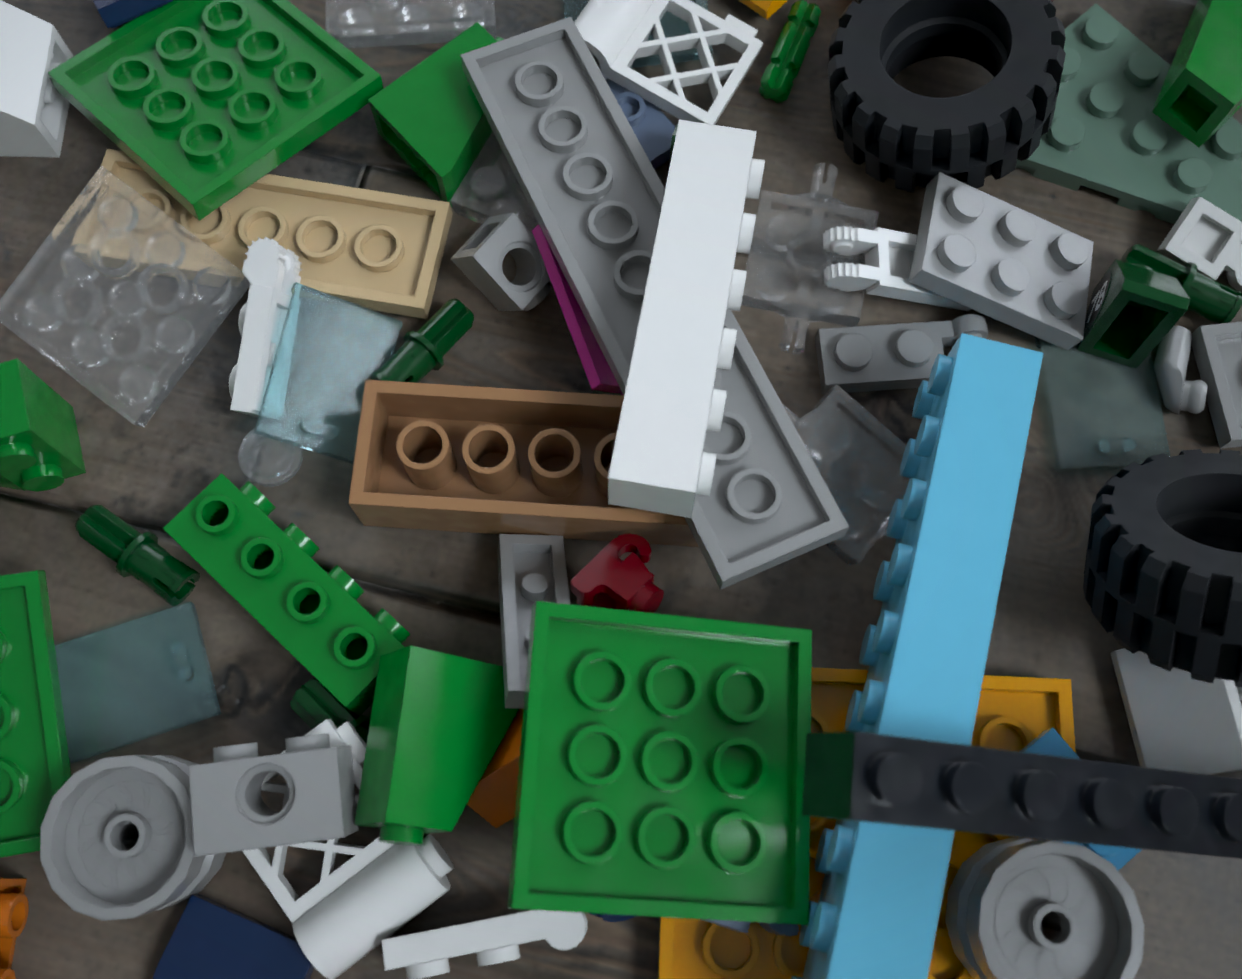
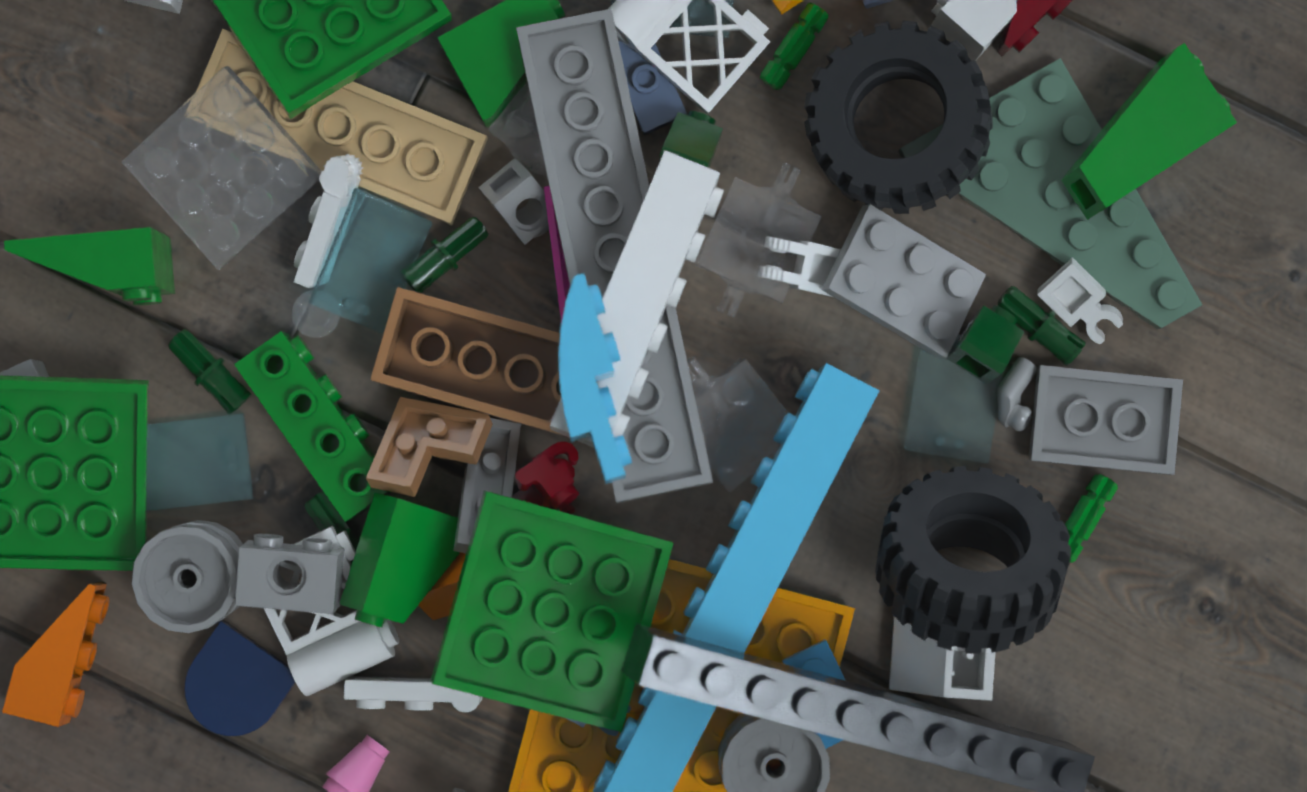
camera: 10 degrees right, 15 degrees up
light grey plate [815,314,988,394] -> none
none -> medium nougat plate [366,397,493,497]
none -> medium azure slope [559,273,632,484]

